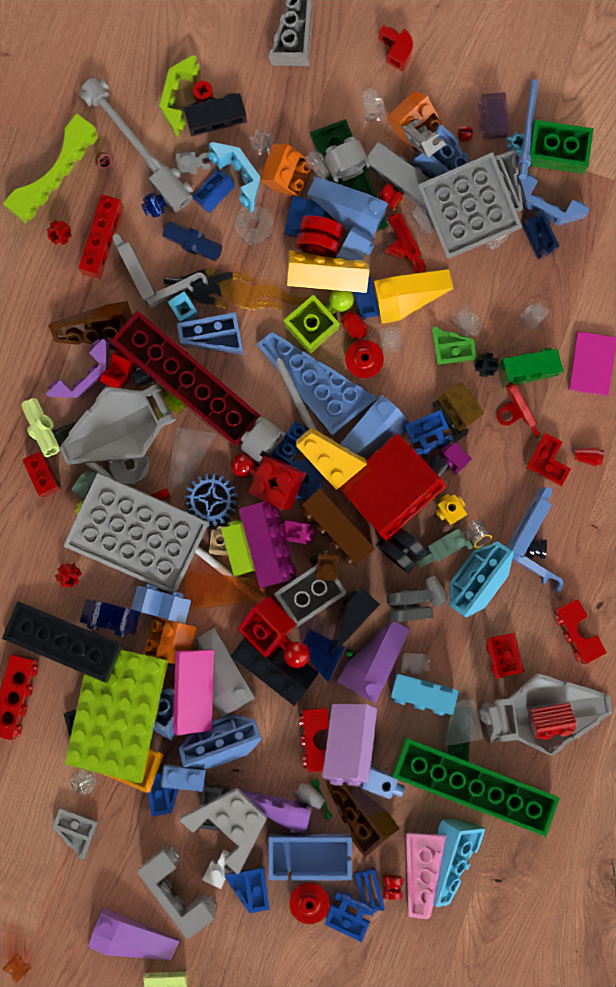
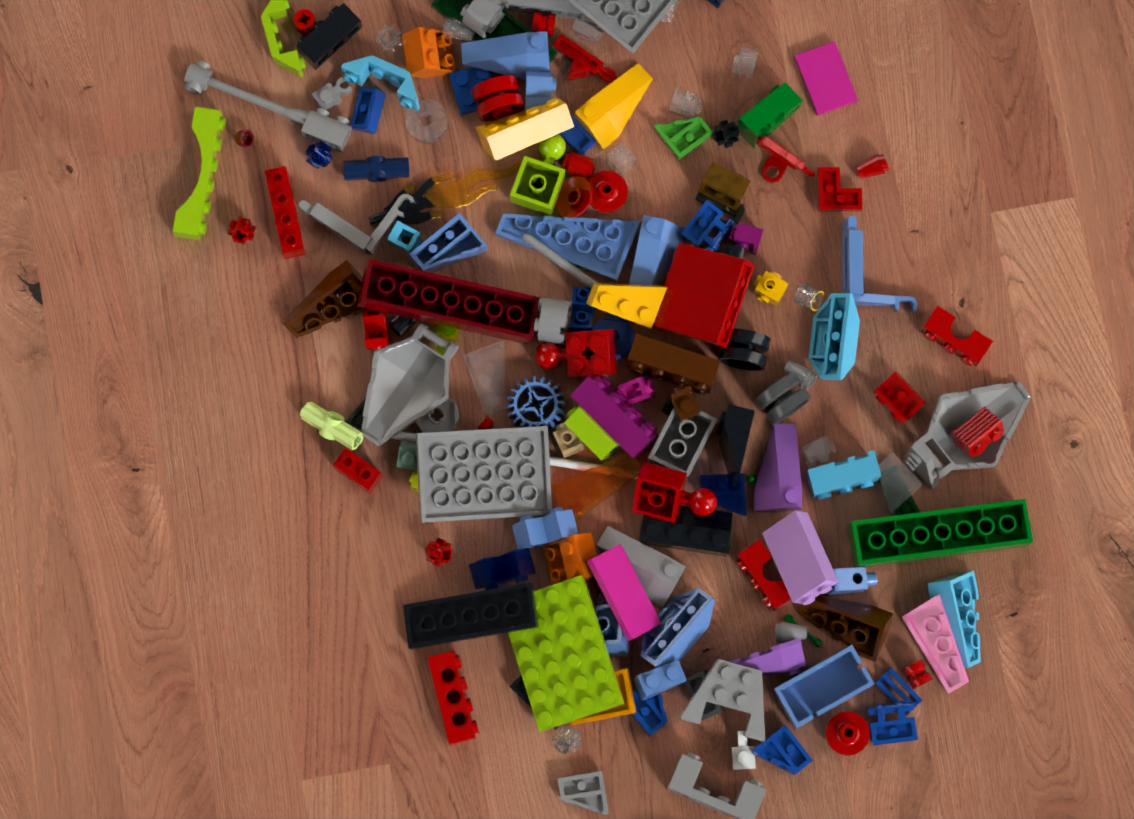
camera: 30 degrees left, 5 degrees down
medium lavender slope [46,339,109,398] -> none
sand green piece [415,528,473,568] -> none
black wheel [527,538,547,559] -> none
none -> red dish [556,176,593,218]

